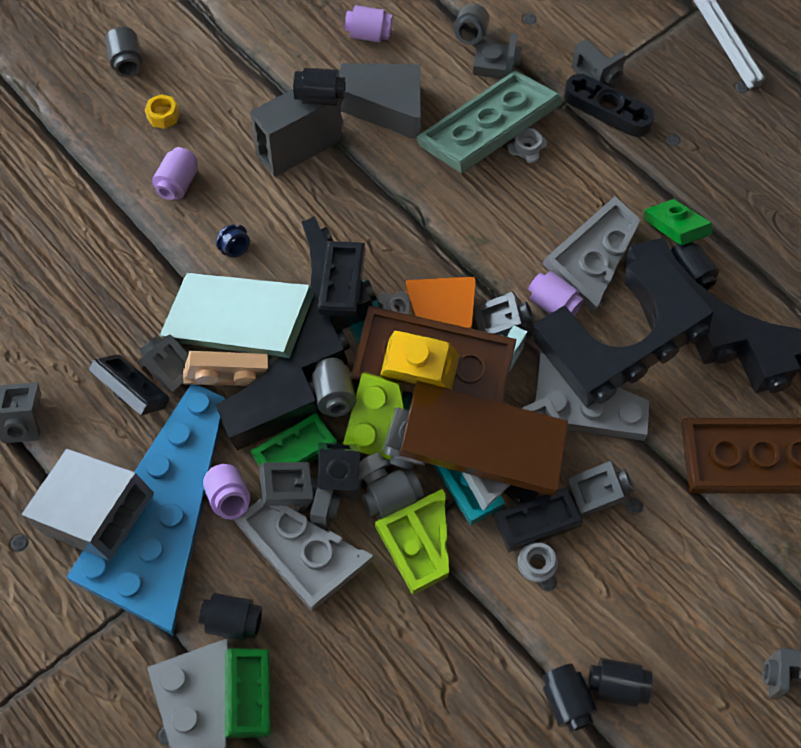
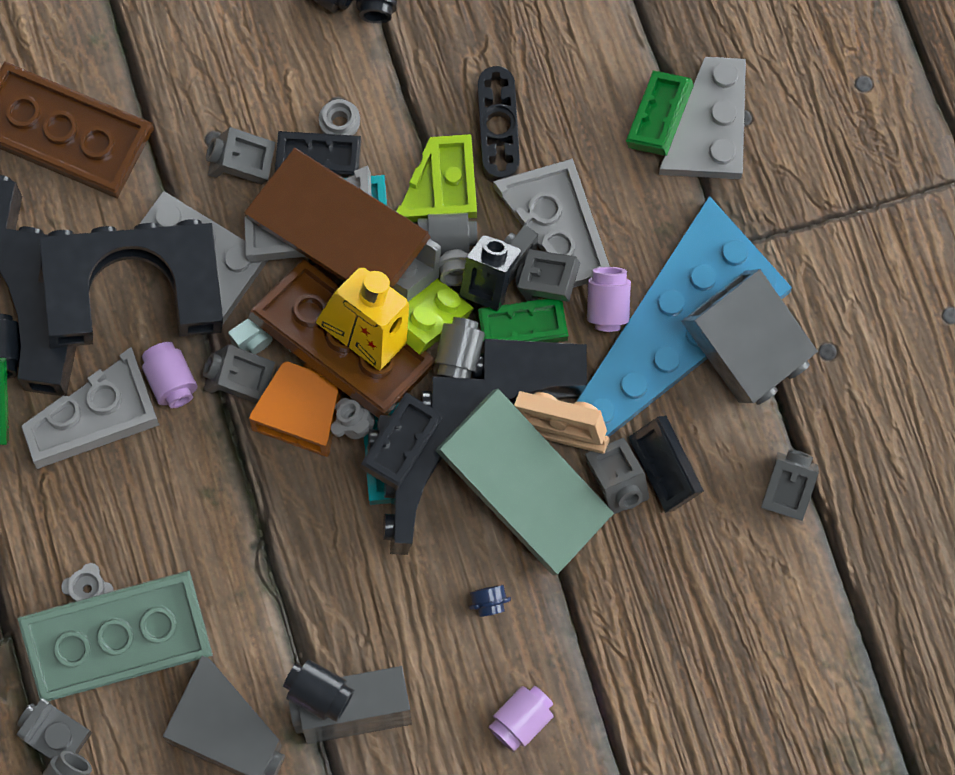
camera: 155 degrees left, 10 degrees up
black brick [199,592,263,641] -> none
none -> black beam [478,66,520,183]

